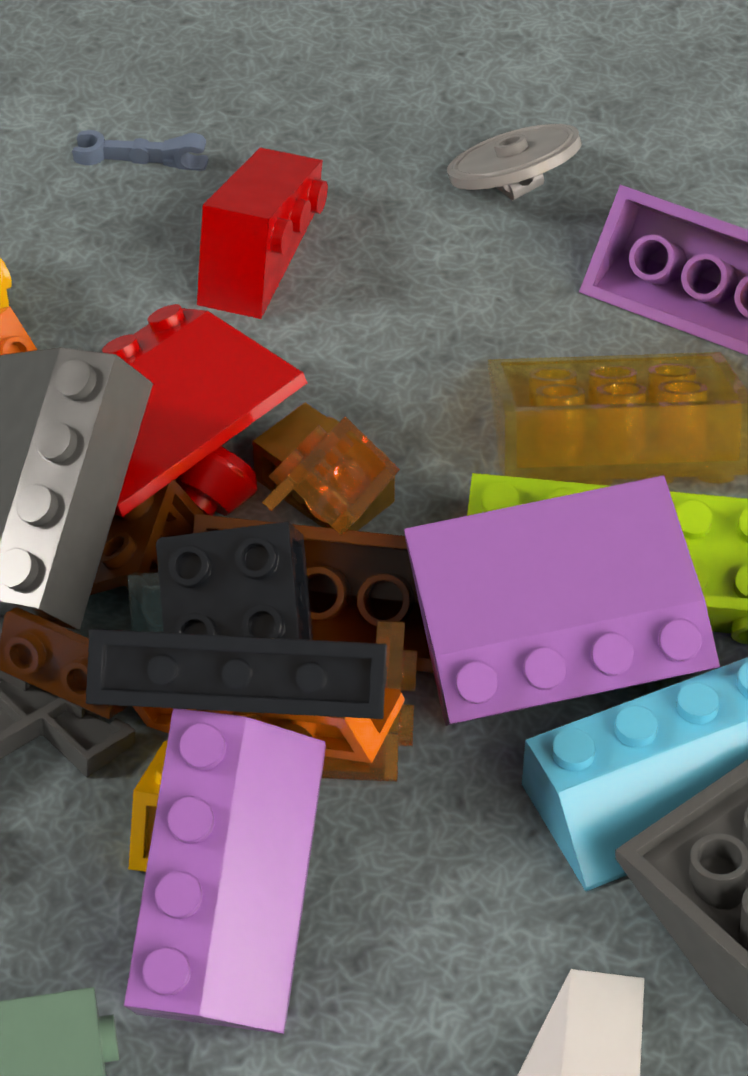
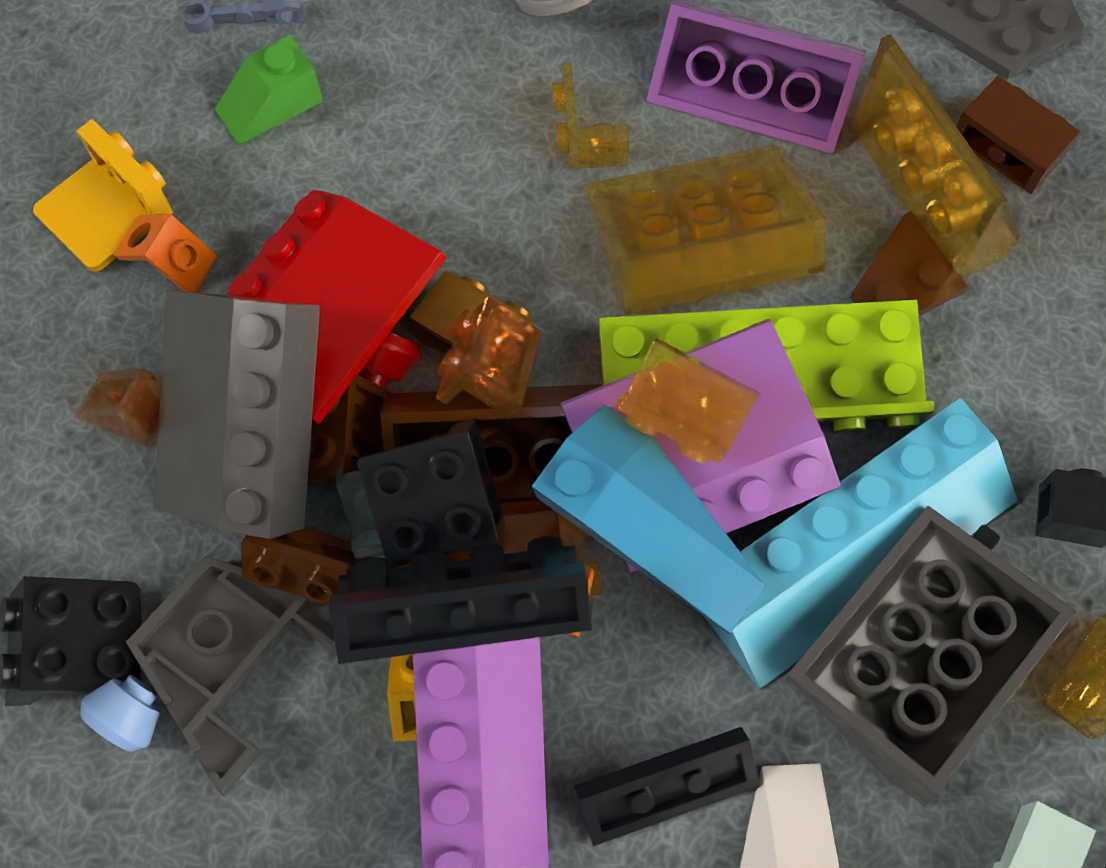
camera: 10 degrees left, 20 degrees up
red wedge [197,147,328,319] -> none
none -> bright green slope [215,35,323,146]
none -> dark azure wedge [532,404,765,634]
none -> clear yellow bracket [552,63,630,170]
none -> black plate [574,727,760,846]
none -> clear yellow bracket [615,338,760,464]

